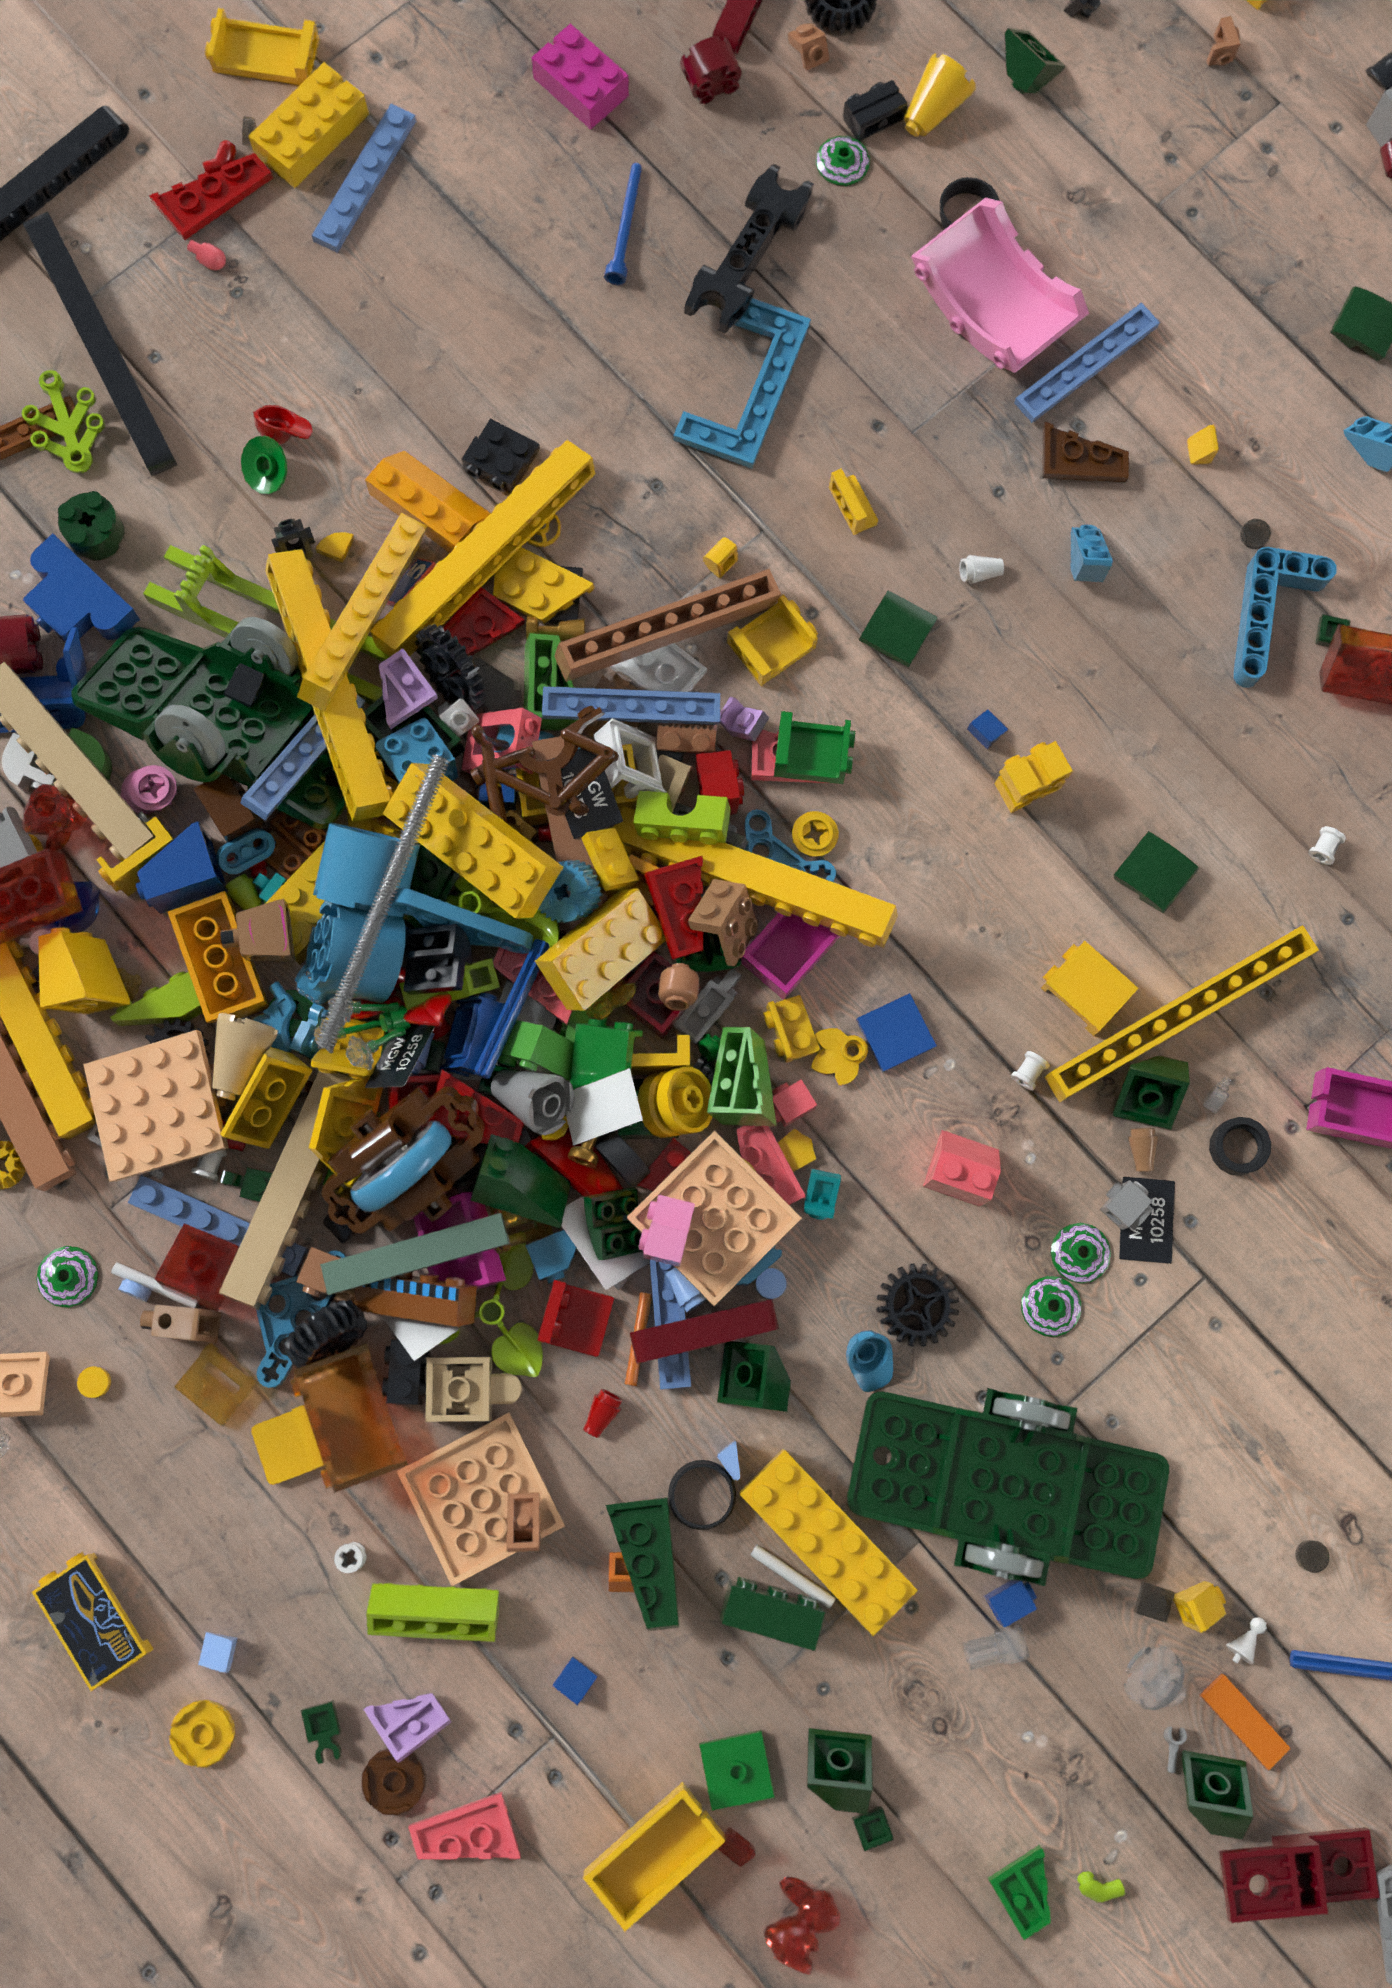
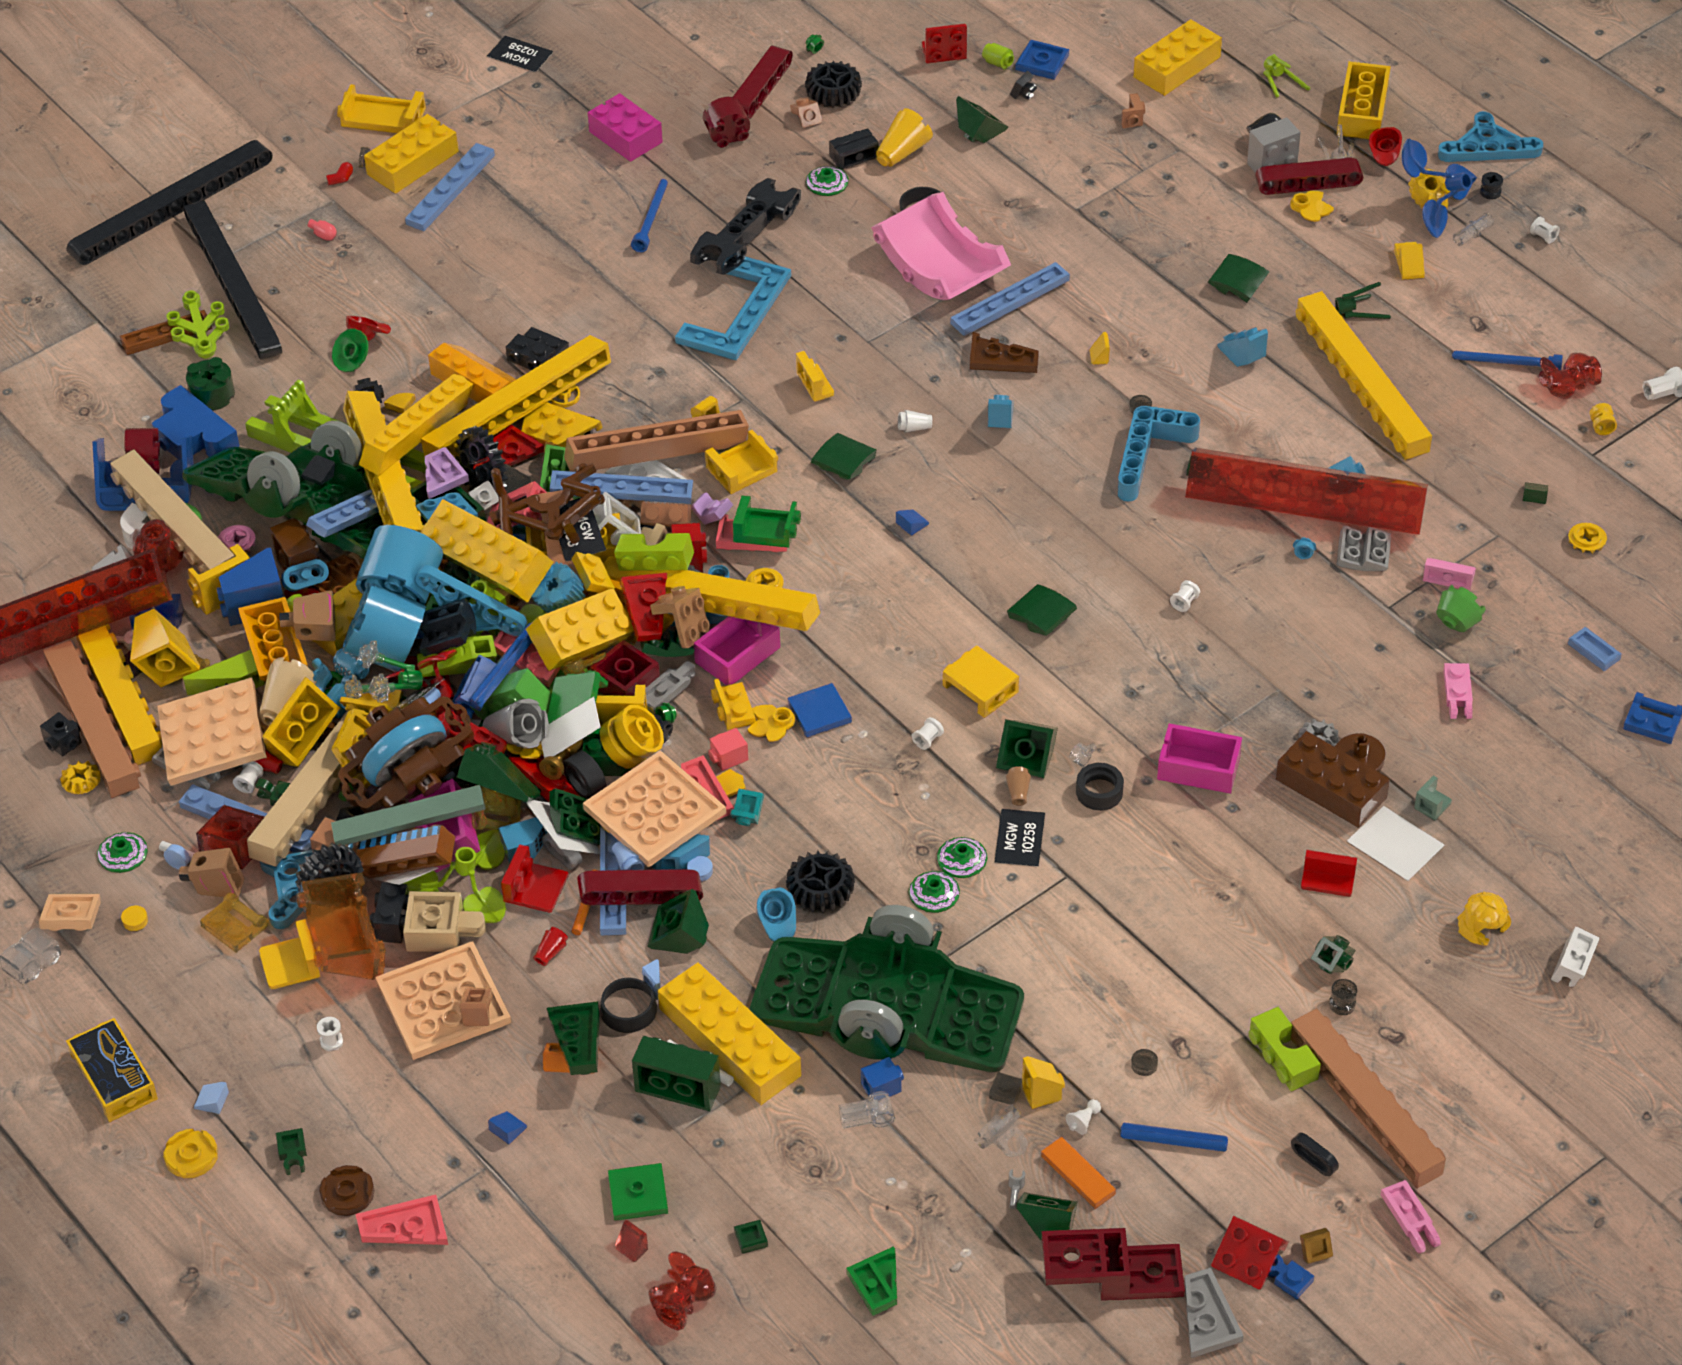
camera: 10 degrees right, 30 degrees down
red wing [149,153,273,241] -> none
light grey axle [316,755,450,1050] -> none
lavender wing [363,1693,452,1763] -> none
lime brick [366,1583,499,1642] -> none
yellow piece [583,1782,725,1932] -> none
bright pink brick [639,1195,695,1267] -> none
nougat head [658,963,699,1011] -> none
bright green wedge [707,1027,777,1126] -> none
dark green slope [807,1728,872,1814] -> none
coral slope [923,1130,1001,1207] -> none
yellow brick [994,741,1073,813] -> none
yellow brick [1044,925,1319,1103] -> none
lime arm [1077,1871,1125,1903] -> none
light grey brick [1100,1180,1153,1230] -> none

